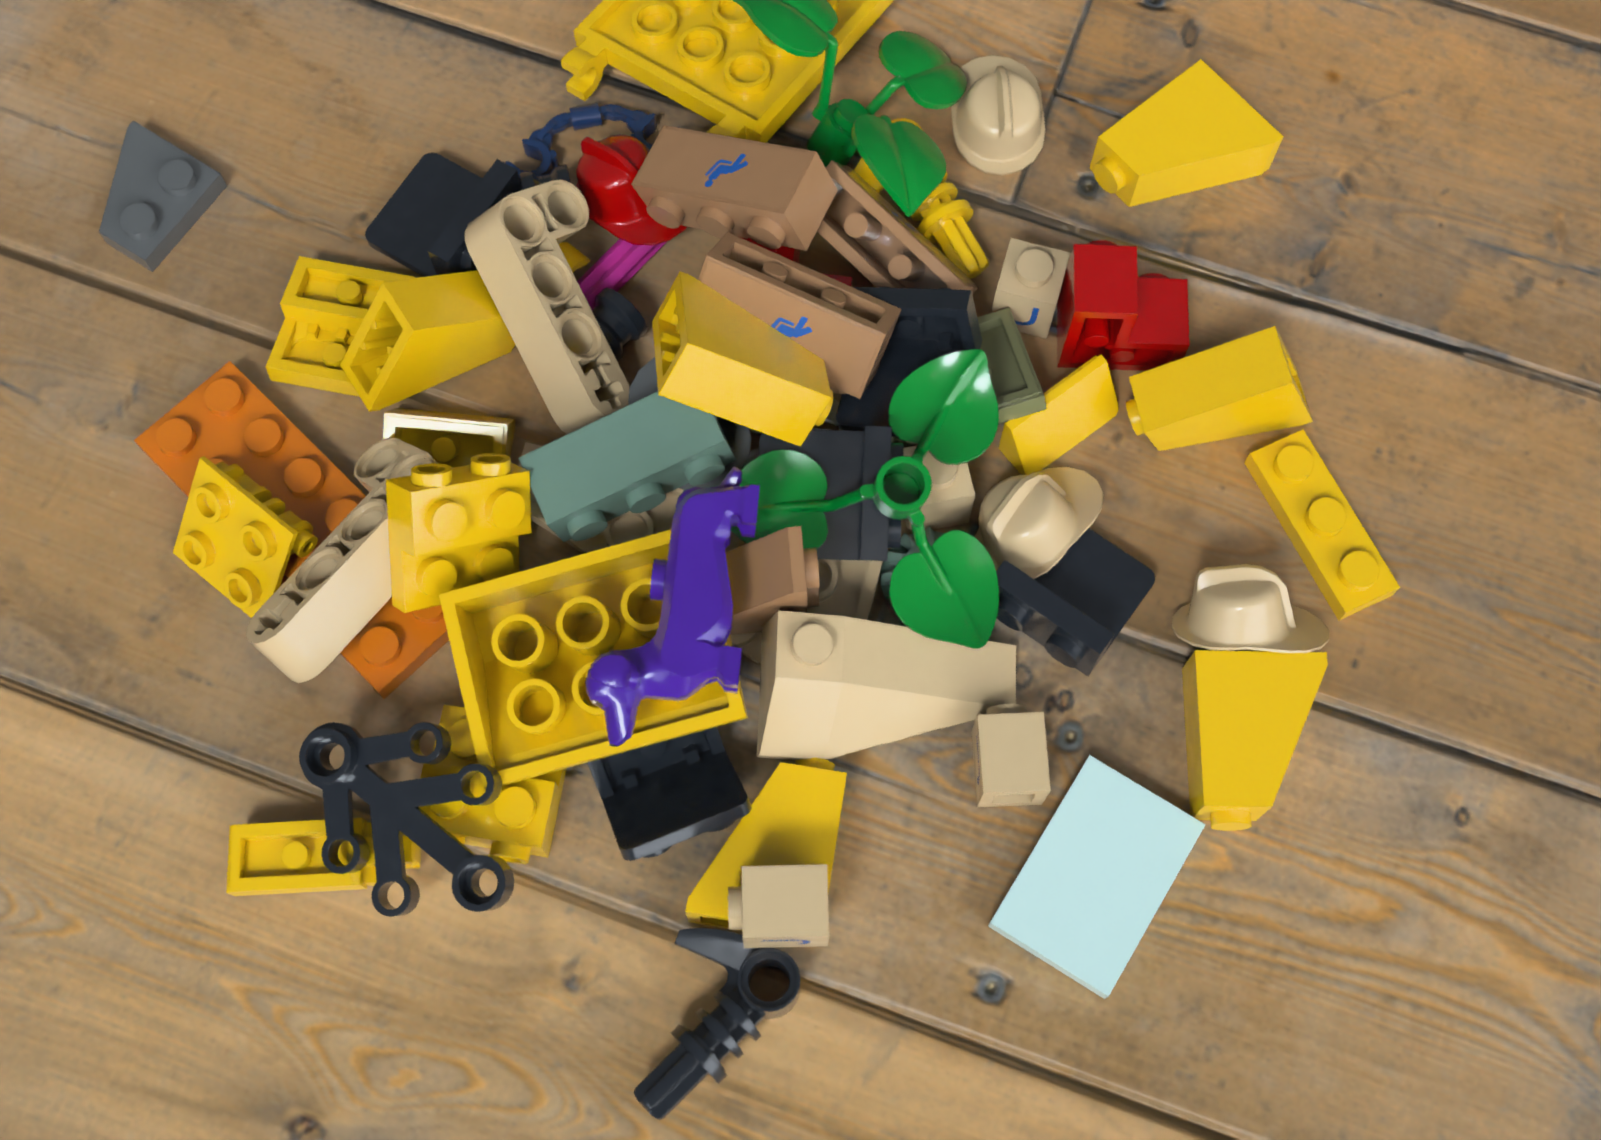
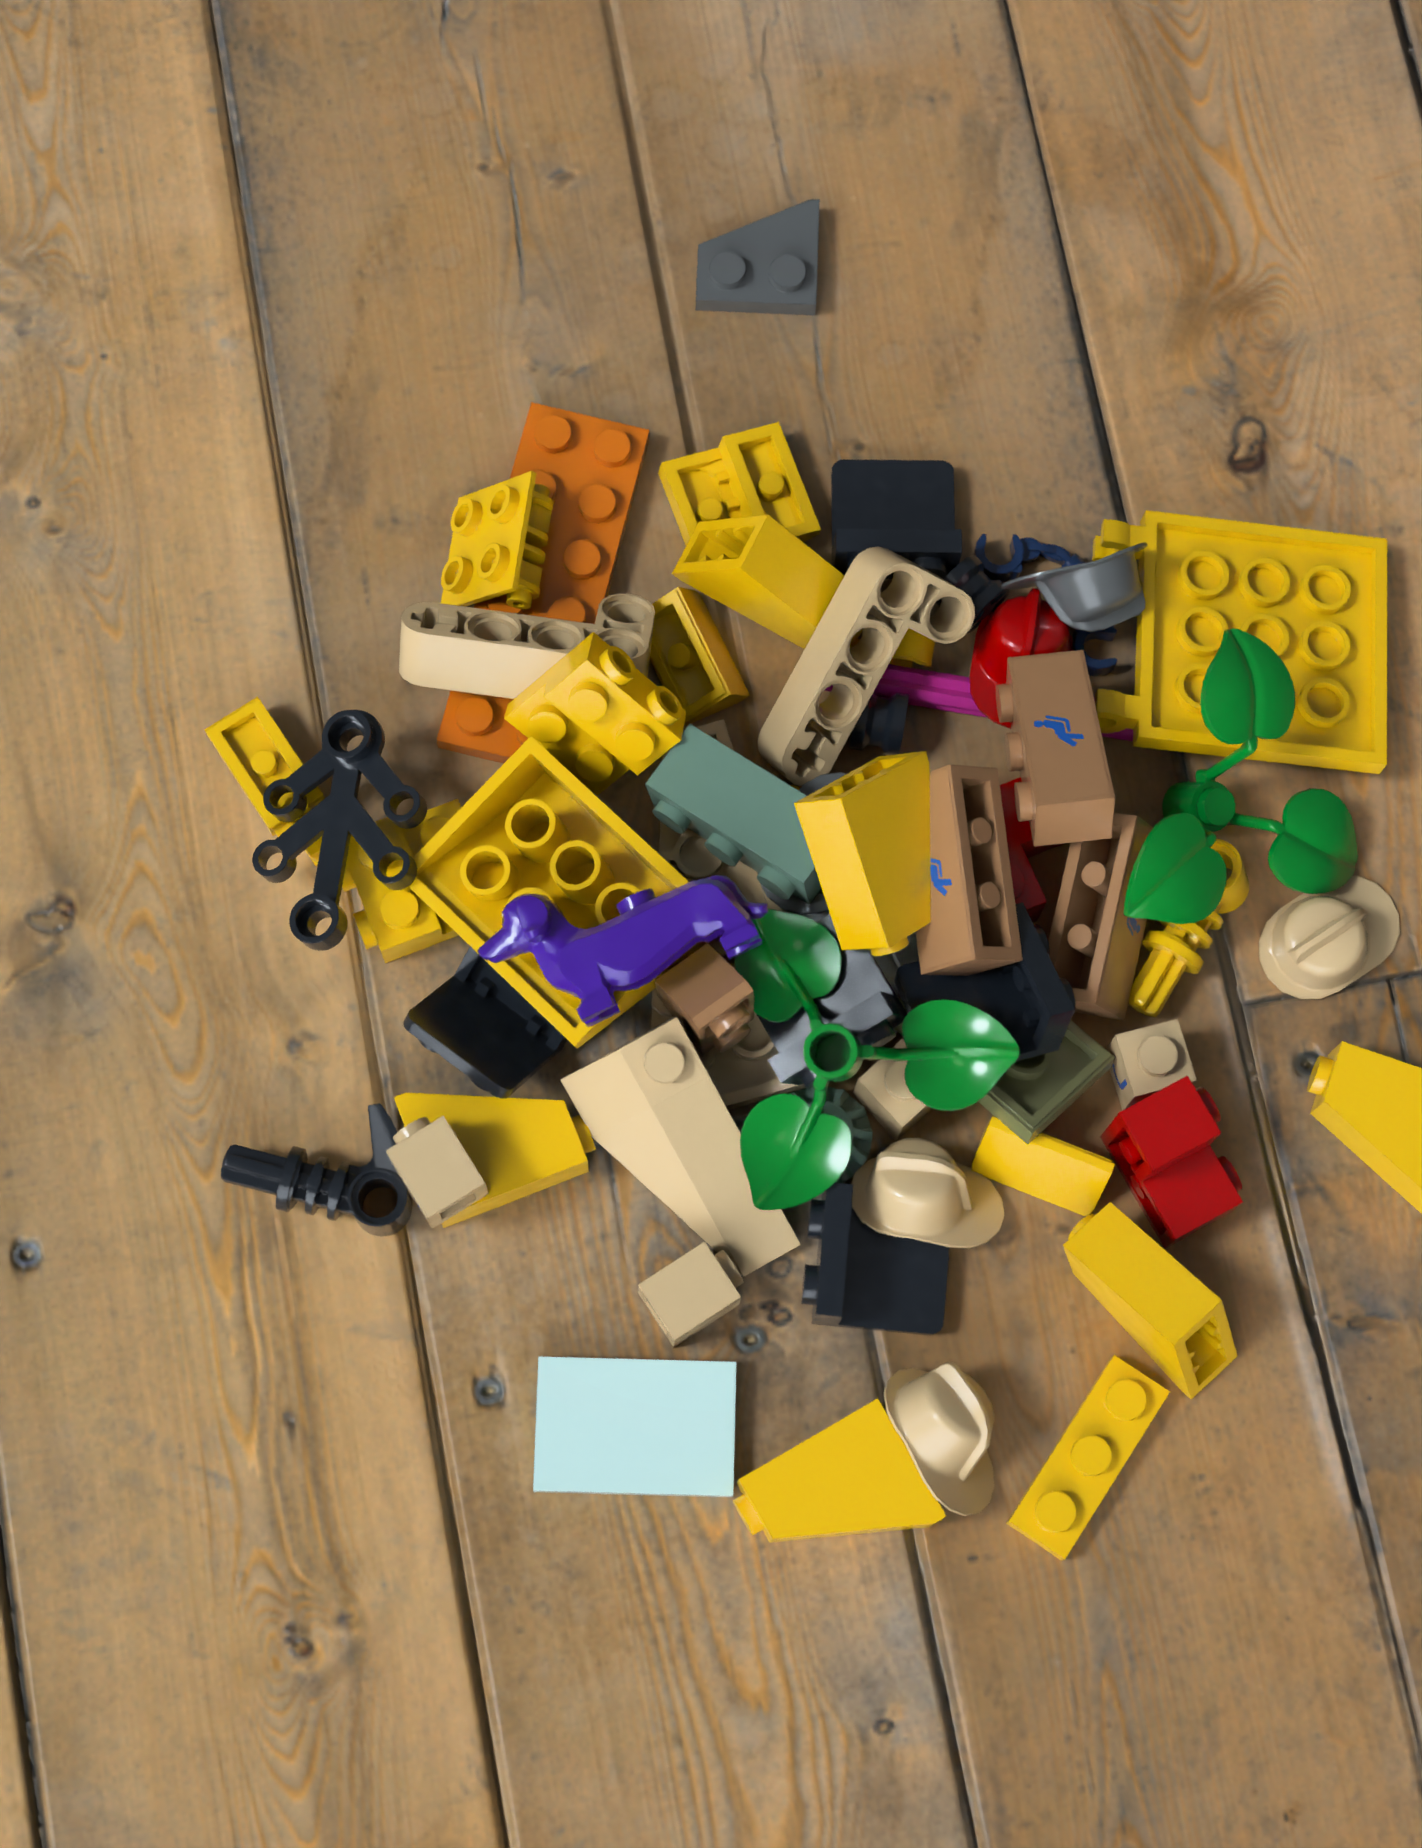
camera: 55 degrees right, 5 degrees up
none -> dark grey piece [1001,542,1148,632]

